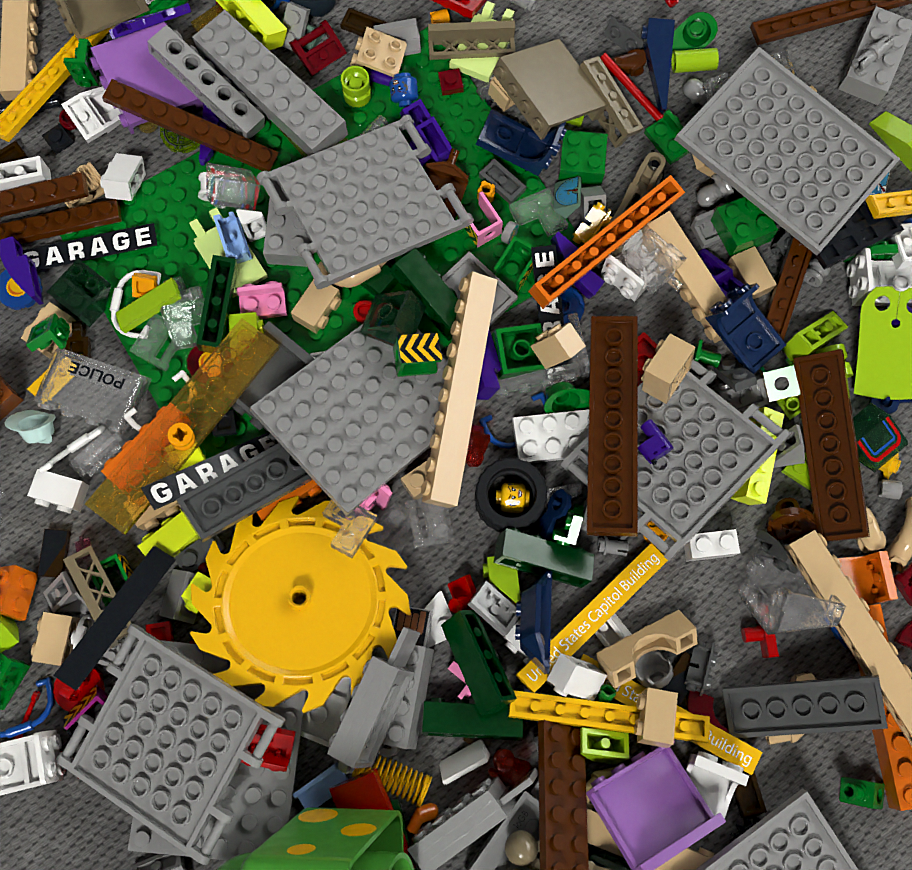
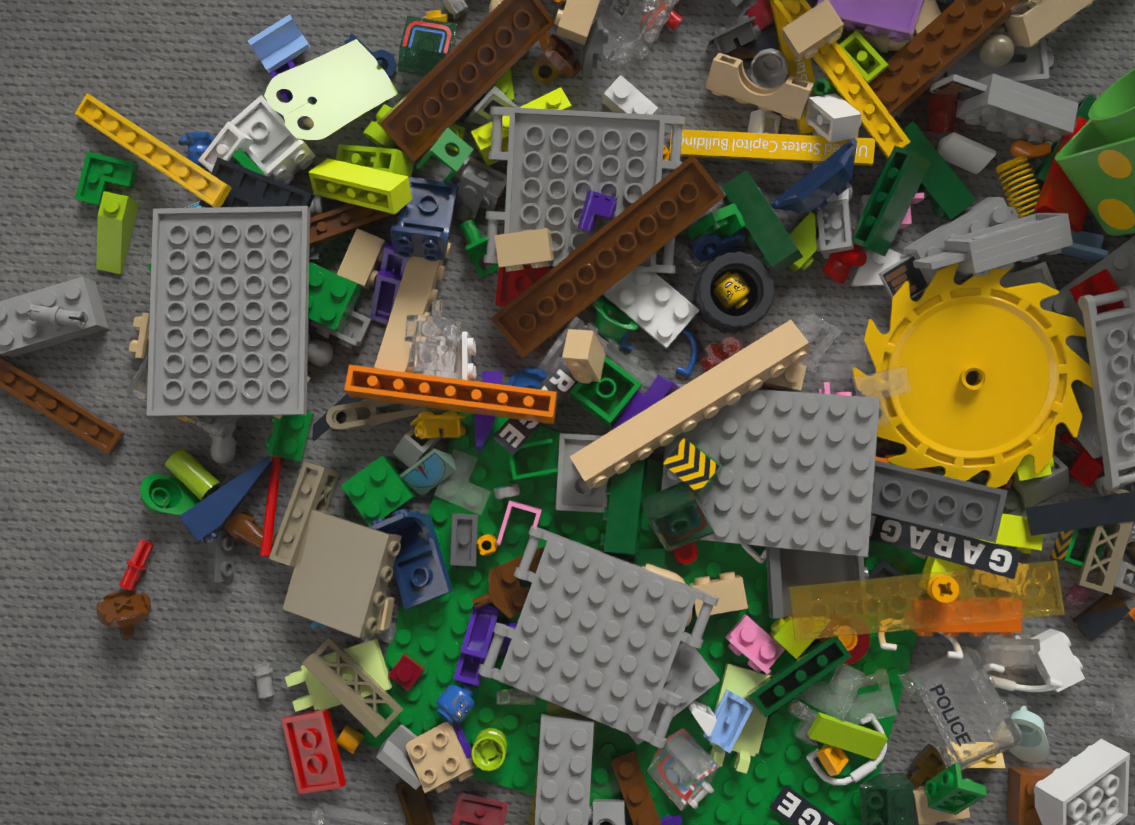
camera: 130 degrees left, 10 degrees up
none -> neon yellow brick [308,158,412,214]

